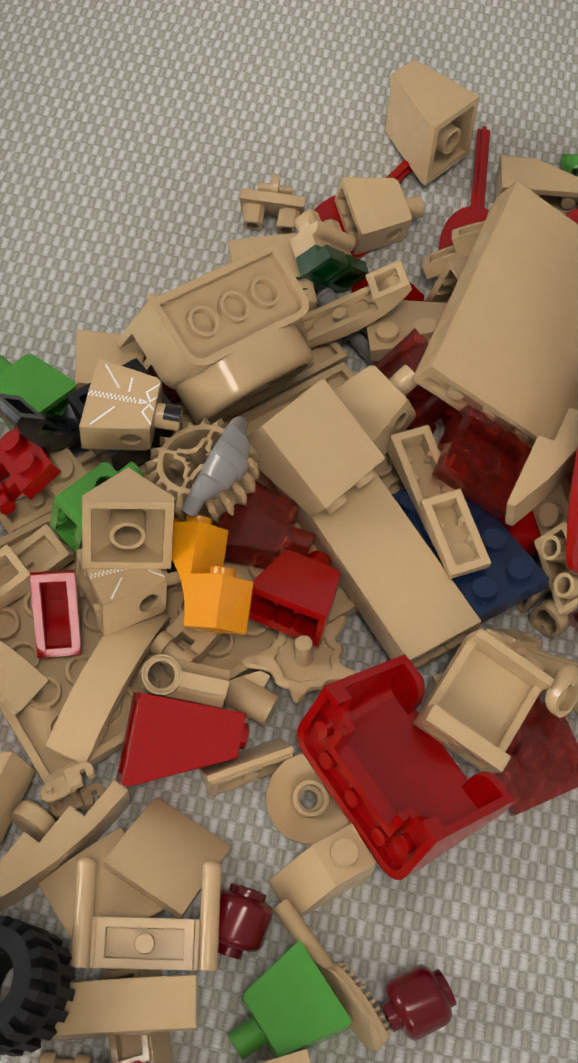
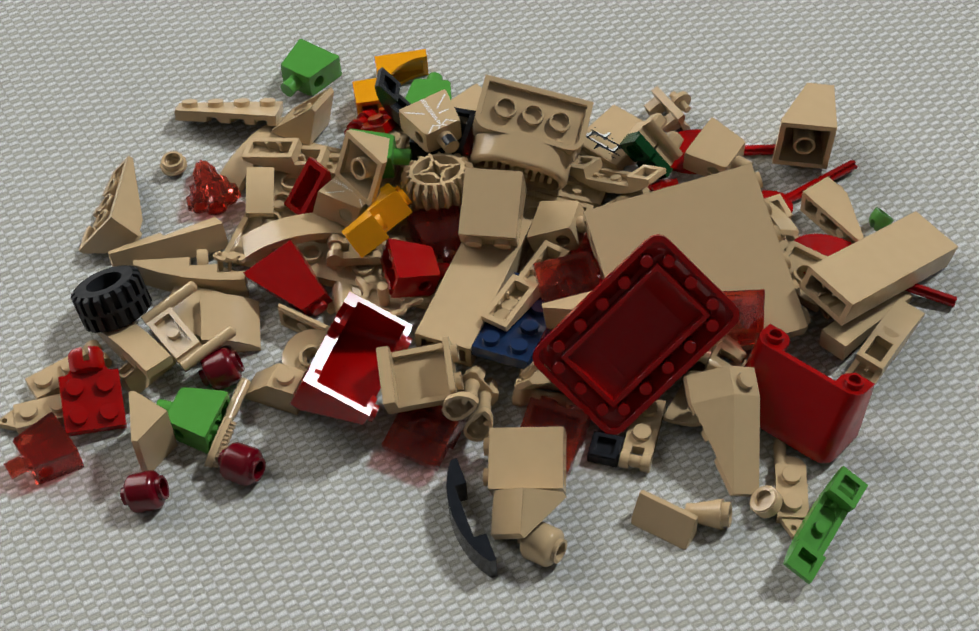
camera: 60 degrees right, 10 degrees down
tan piece [138,654,230,708] -> none
light grey piece [181,416,251,516] -> none

